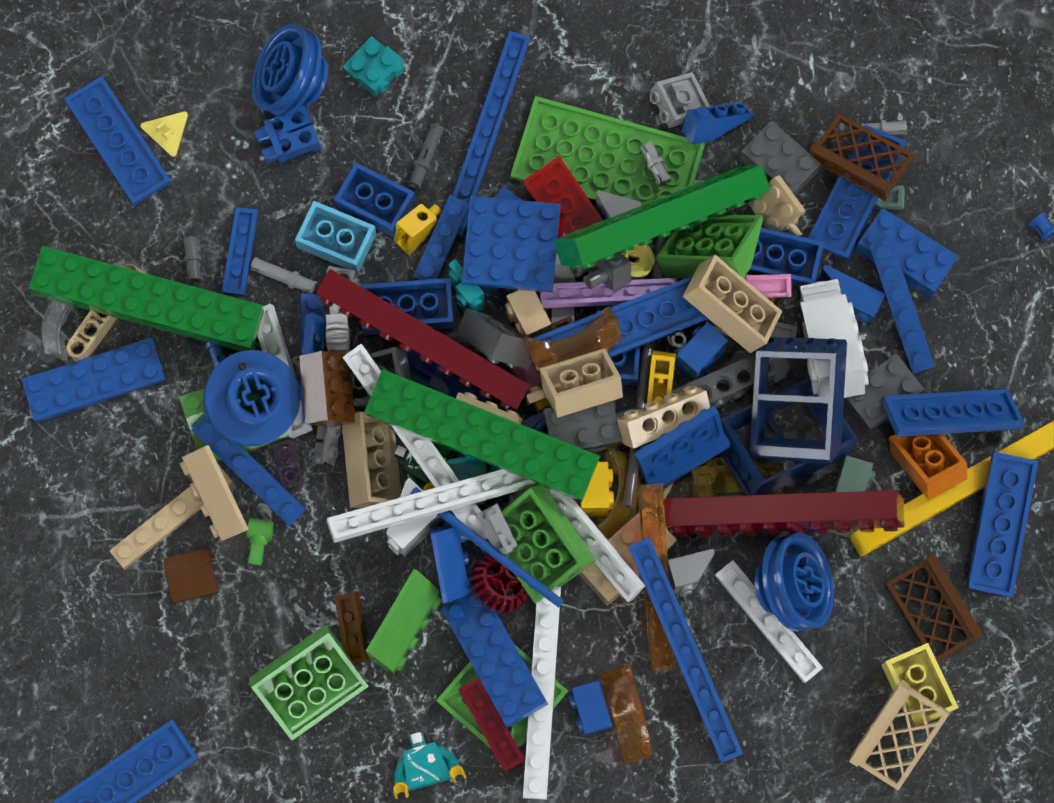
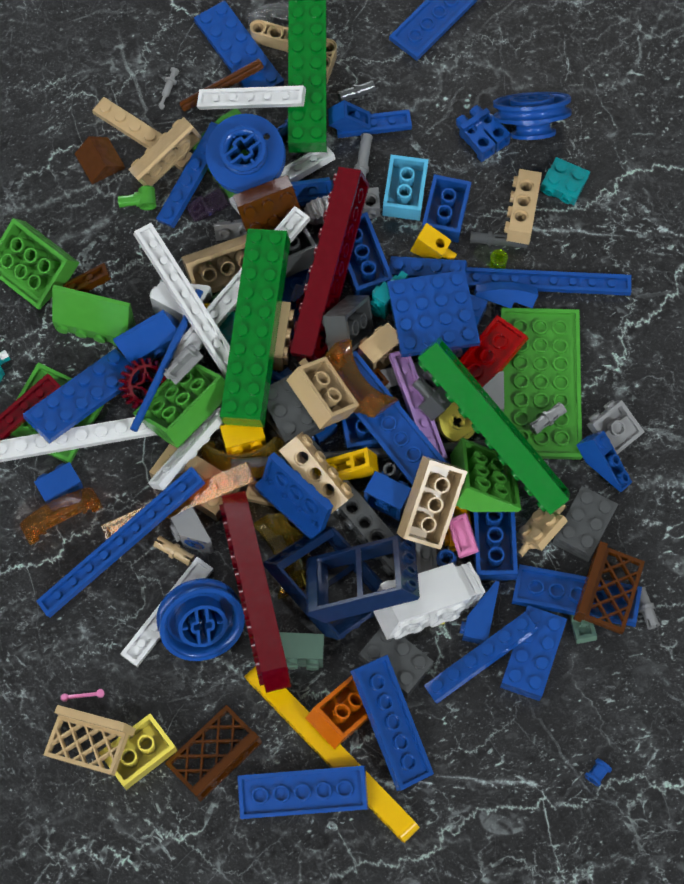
camera: 75 degrees right, 5 degrees down
light yellow piece [140,111,188,157] -> none
none -> bright pink hinge [61,689,105,702]
none -> tan pin [154,536,195,566]
none -> light grey piece [159,67,180,109]
none -> reddish brown axle [179,59,264,111]
none -> white plate [197,85,306,110]
none -> blue slope [328,100,371,132]
none -> blue cone [436,549,457,567]
none -> blue slope [474,282,538,309]
none -> clear neon green bush [489,249,508,269]
none -> tan brick [504,169,542,245]

